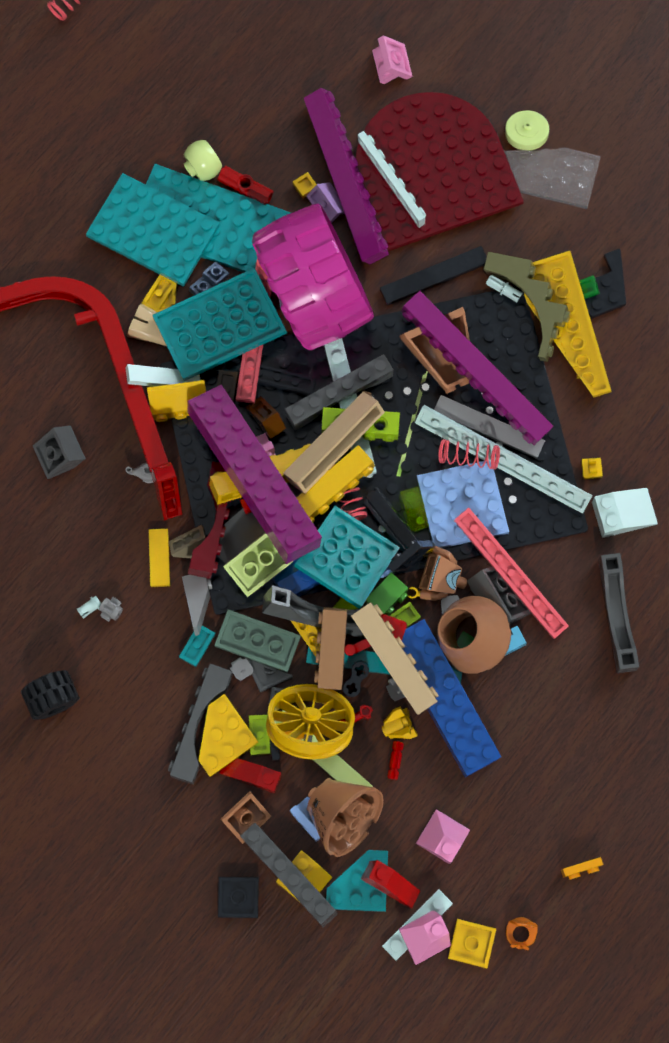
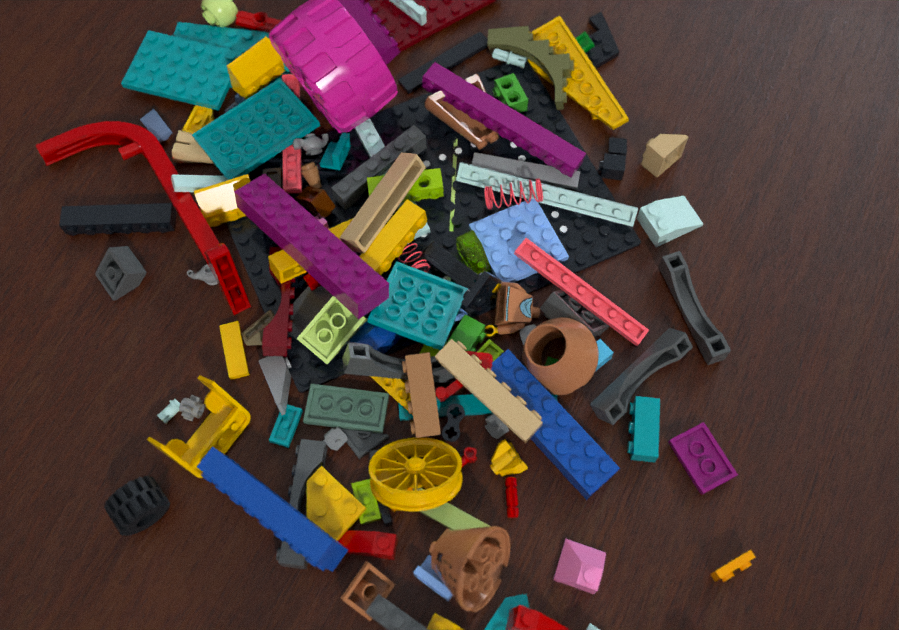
camera: 10 degrees left, 10 degrees down
yellow tile [581,458,603,479] -> none
none -> black brick [59,203,177,236]
none -> sand blue slope [140,109,173,143]
none -> yellow windscreen [147,375,250,478]
none -> blue brick [197,446,348,572]
none -> yellow slope [227,37,285,99]
none -> light grey piece [293,133,329,156]
none -> medium nougat cone [301,162,322,188]
none -> teal panel [320,132,351,170]
none -> bright green brick [493,73,528,113]
none -> dark grey arch [590,328,693,425]
none -> black brick [598,153,626,181]
none -> black tile [608,137,627,156]
none -> teal brick [627,396,660,462]
none -> tan slope [641,134,688,177]
none -> magenta plate [668,422,738,495]

